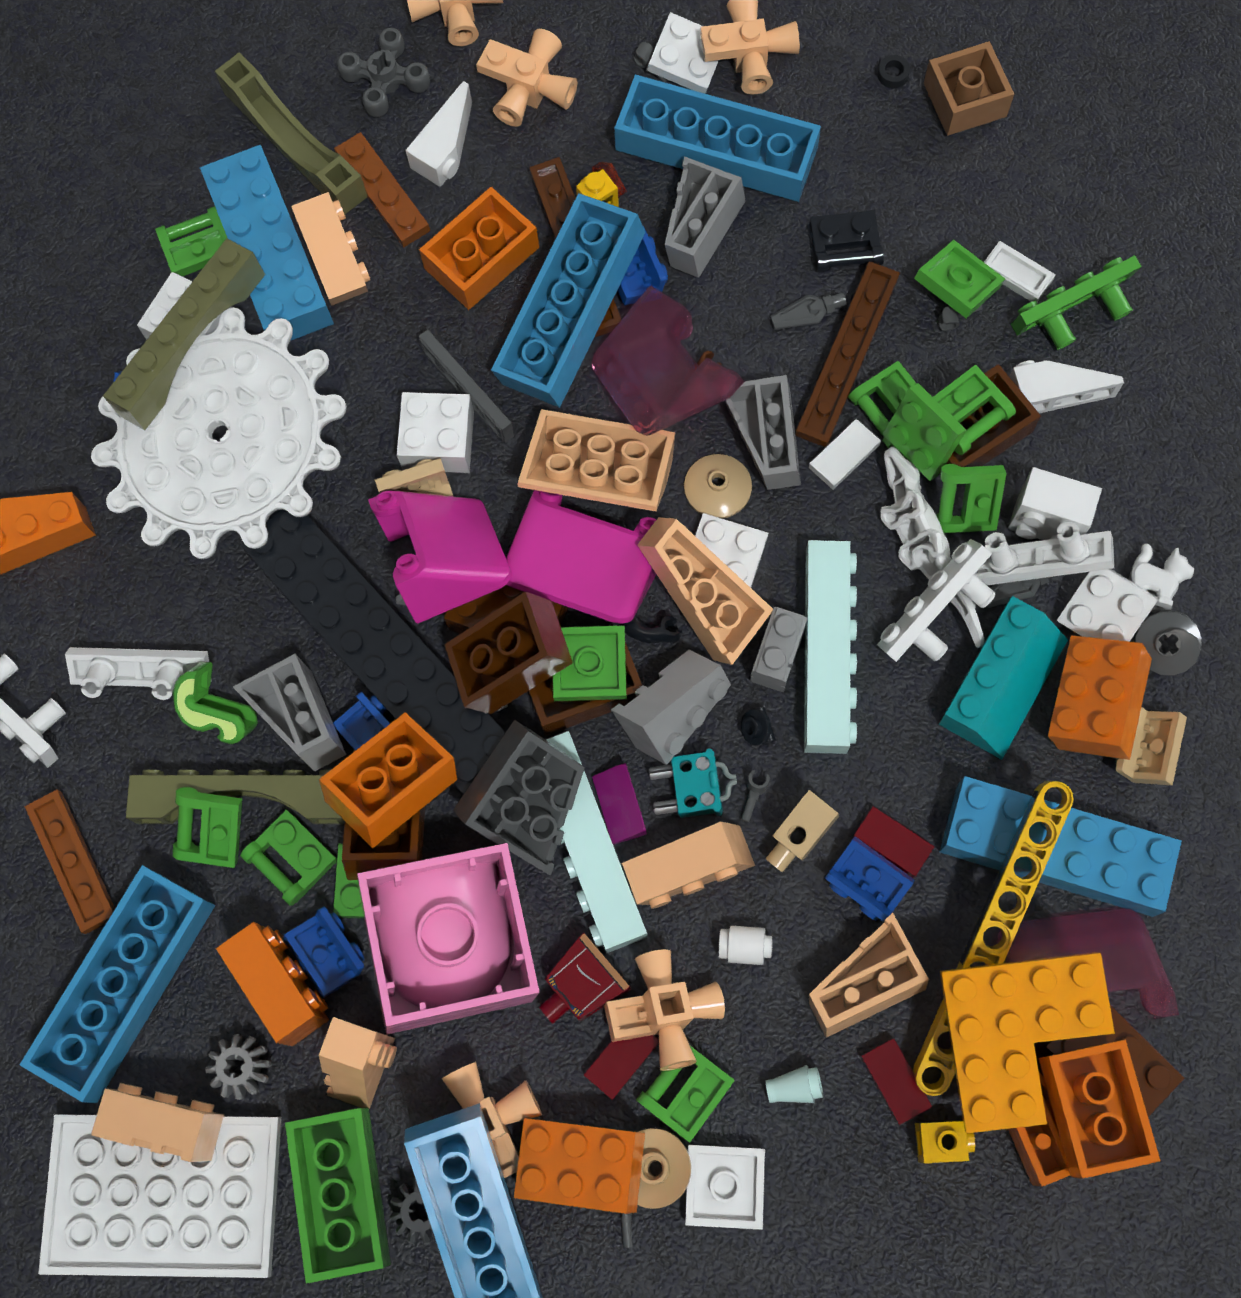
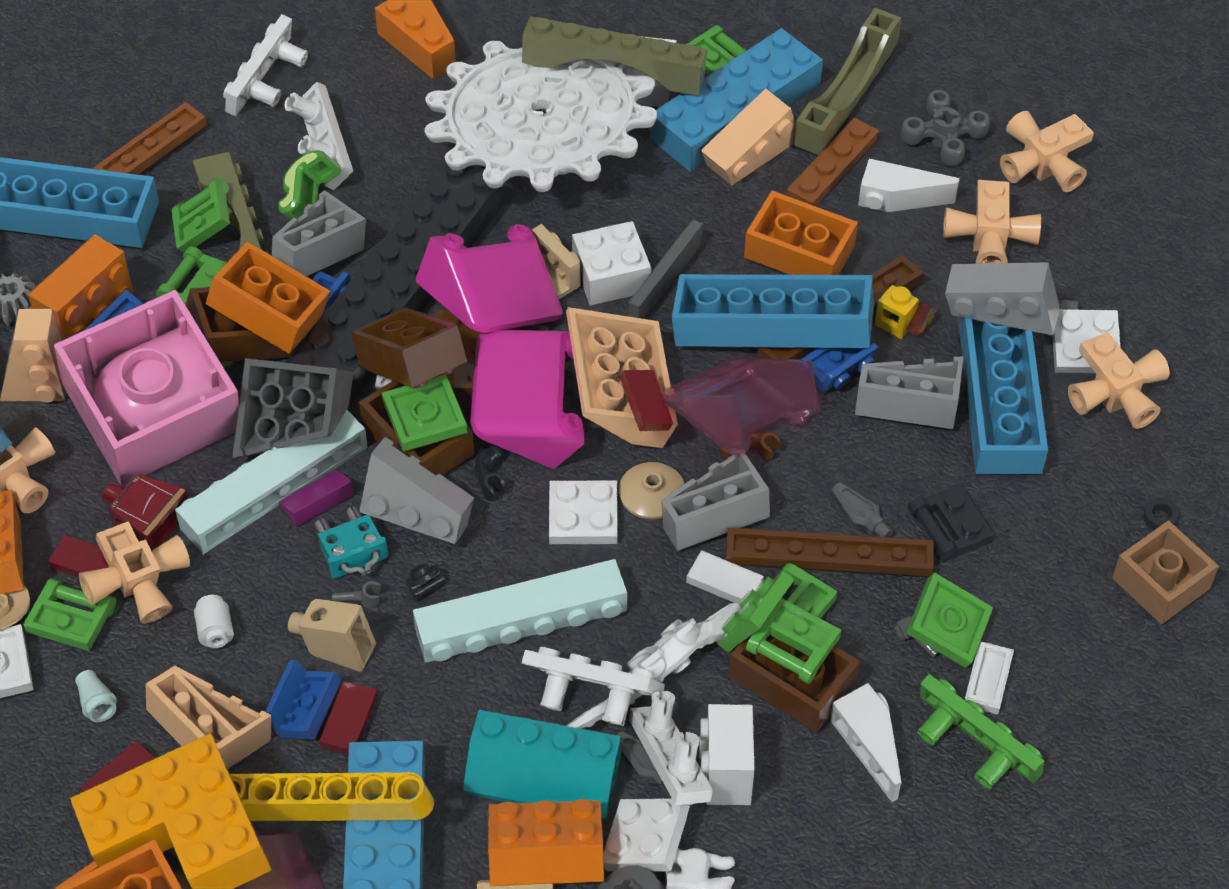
camera: 65 degrees right, 20 degrees down
light nougat wedge [622,822,755,909] -> none
light nougat wedge [638,517,773,665] -> none
light grey brick [750,607,808,692] -> none
yellow brick [915,1121,975,1163] -> none
bright green plate [936,464,1007,533] -> none
none -> dark red tile [619,370,674,431]
none -> light grey wedge [945,262,1060,336]

